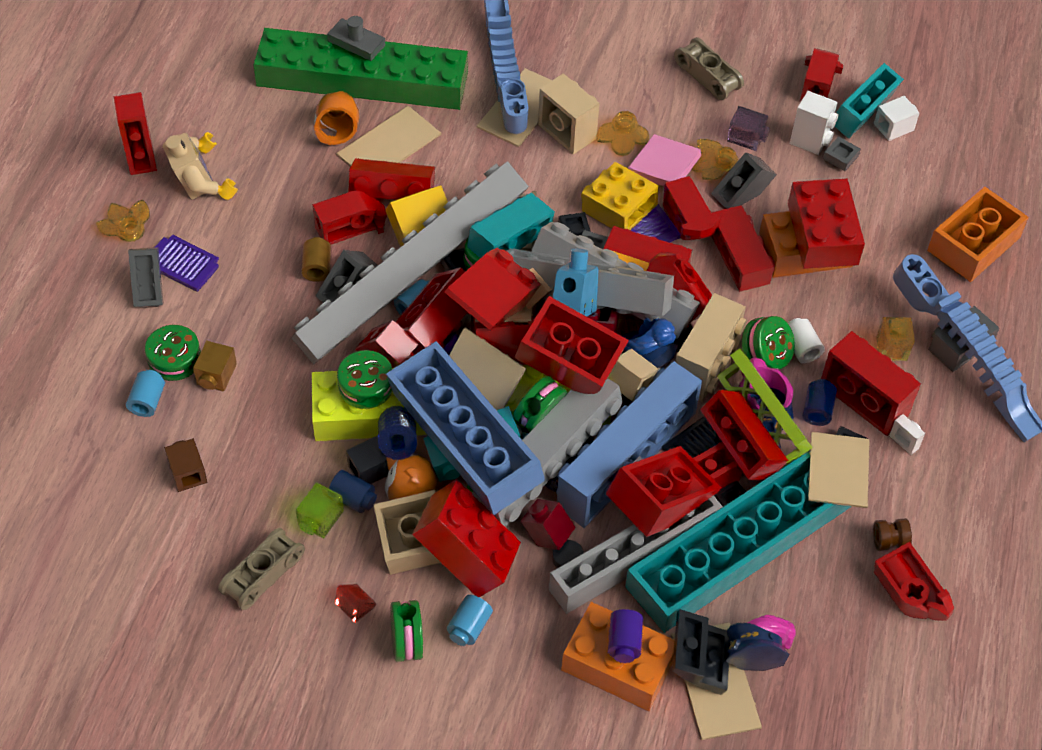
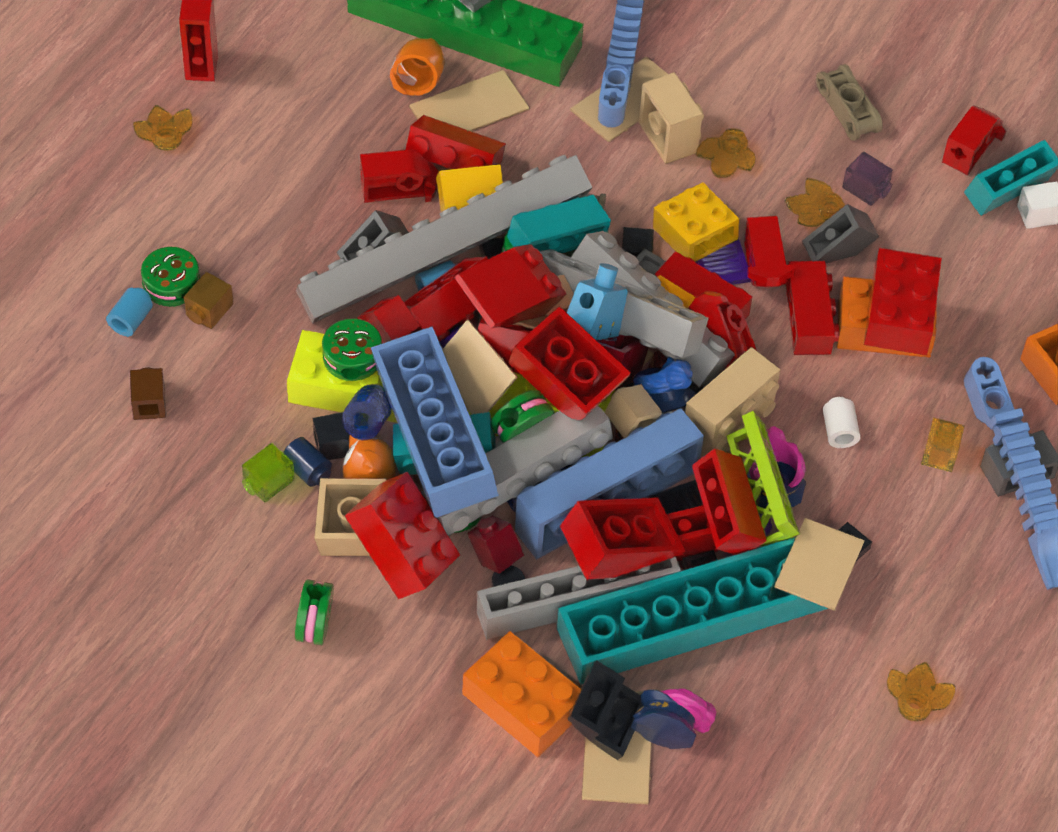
camera: 15 degrees right, 0 degrees up
dark grey tile [128,247,164,307] -> none
dark purple window [154,235,219,292] -> none
tan torso [163,132,238,200] -> none
dark tan piece [218,528,305,610] -> none
pearl gold brick [301,237,331,282] -> none
clear red slope [335,584,377,623] -> none
dark azure brick [447,595,493,646] -> none
dark purple brick [608,609,643,663] -> none
bright pink tile [628,134,701,186] -> none
green head [742,316,795,369] -> none
white brick [789,91,838,155] -> none
clear blue brick [802,379,837,426] -> none
red brick [819,331,921,436] -> none
dark grey plate [823,136,861,171] -> none
reddish brown wheel [873,518,912,551] -> none
red piece [874,541,954,621] -> none
white plate [889,414,925,455] -> none
none -> clear yellow plate [887,662,955,721]

